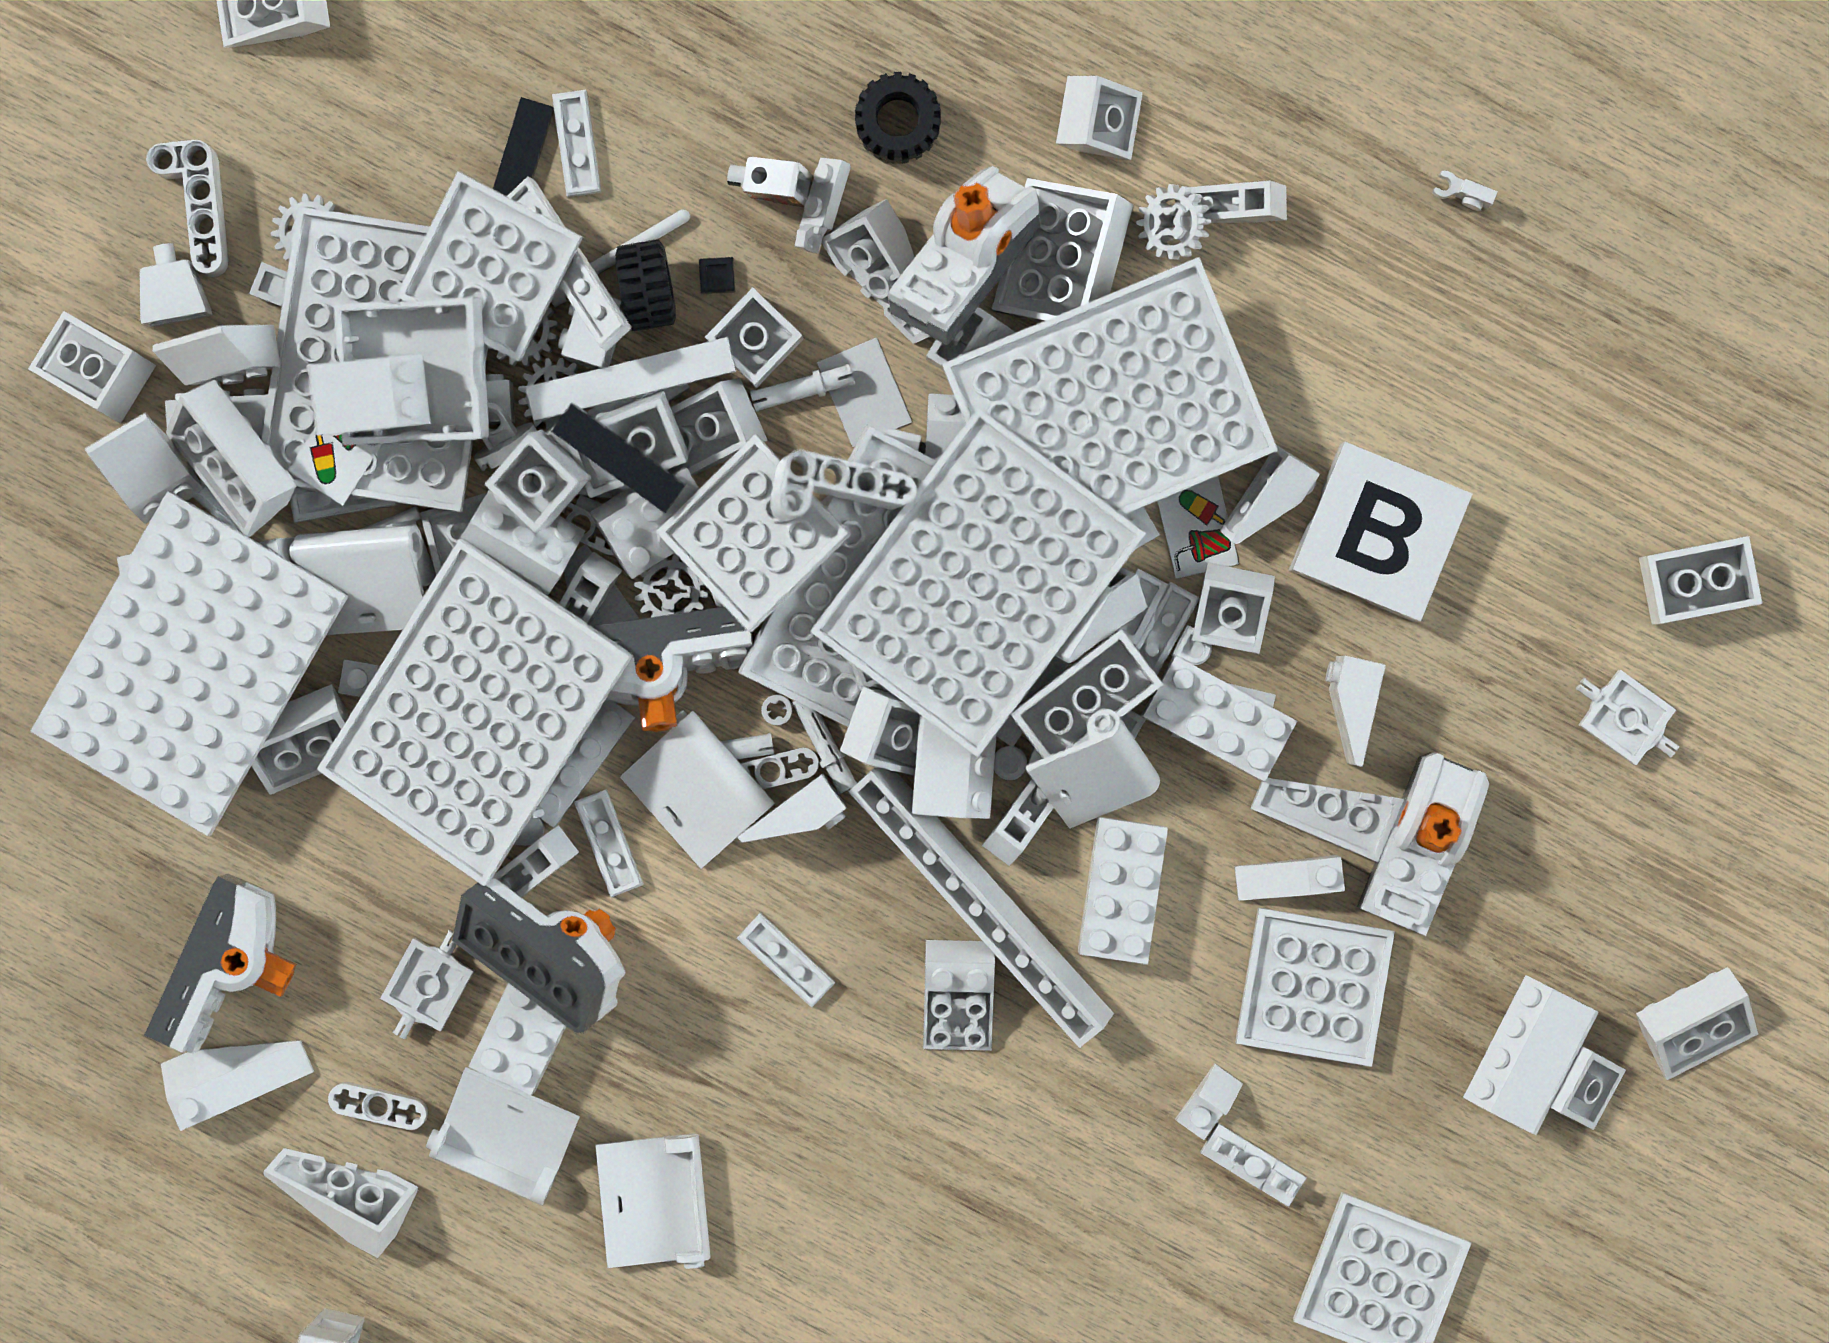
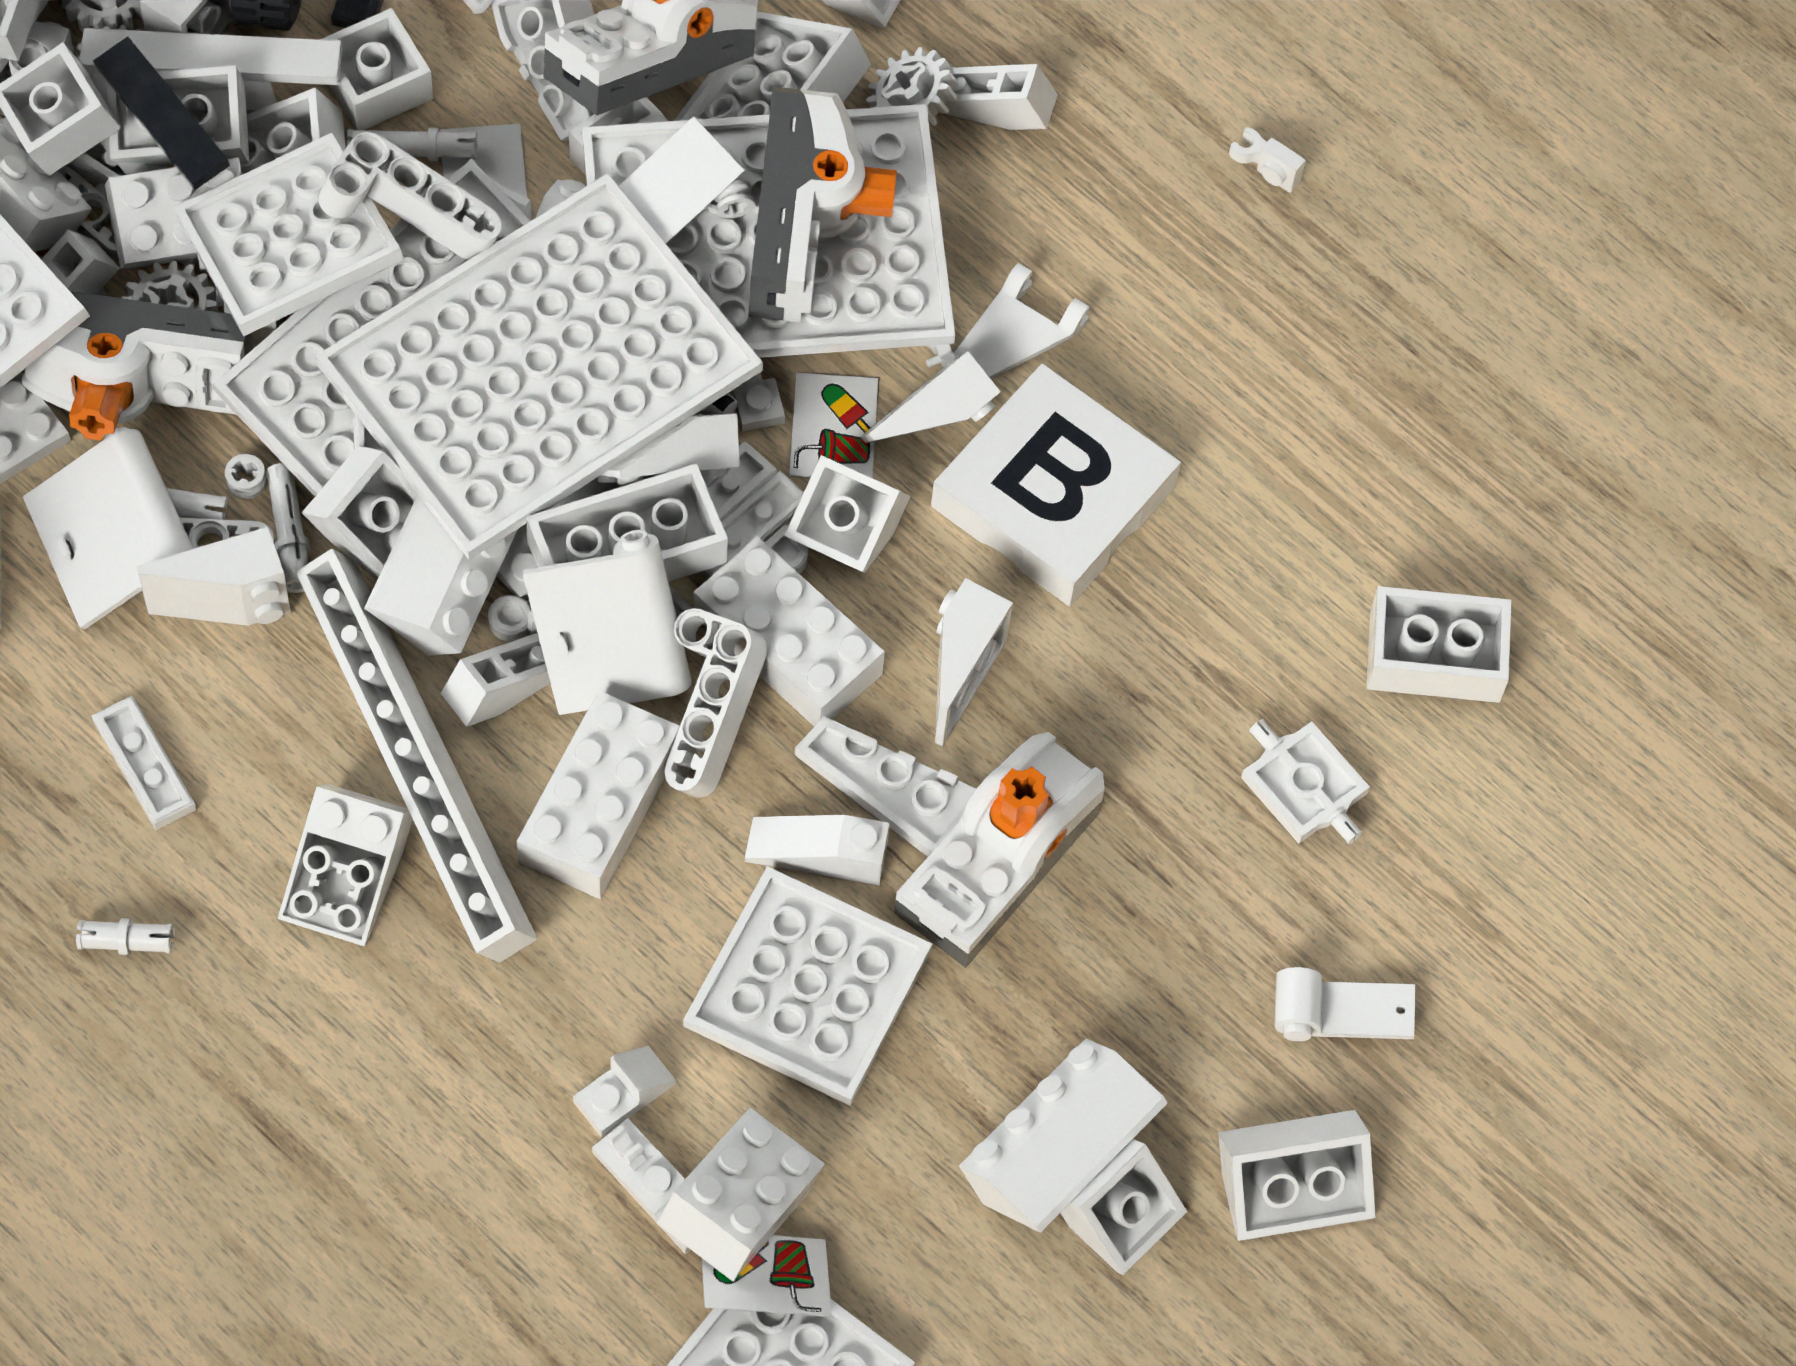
camera: 10 degrees right, 25 degrees down
none -> white pin [76,918,175,955]
none -> white sticker [619,116,745,244]
none -> white brick [657,1107,825,1281]
none -> white beam [664,608,767,798]
none -> white sticker [702,1235,832,1317]
none -> white bush [714,179,756,218]
none -> piece [748,86,897,322]
none -> white flag [954,263,1090,379]
none -> white door [1274,967,1415,1041]

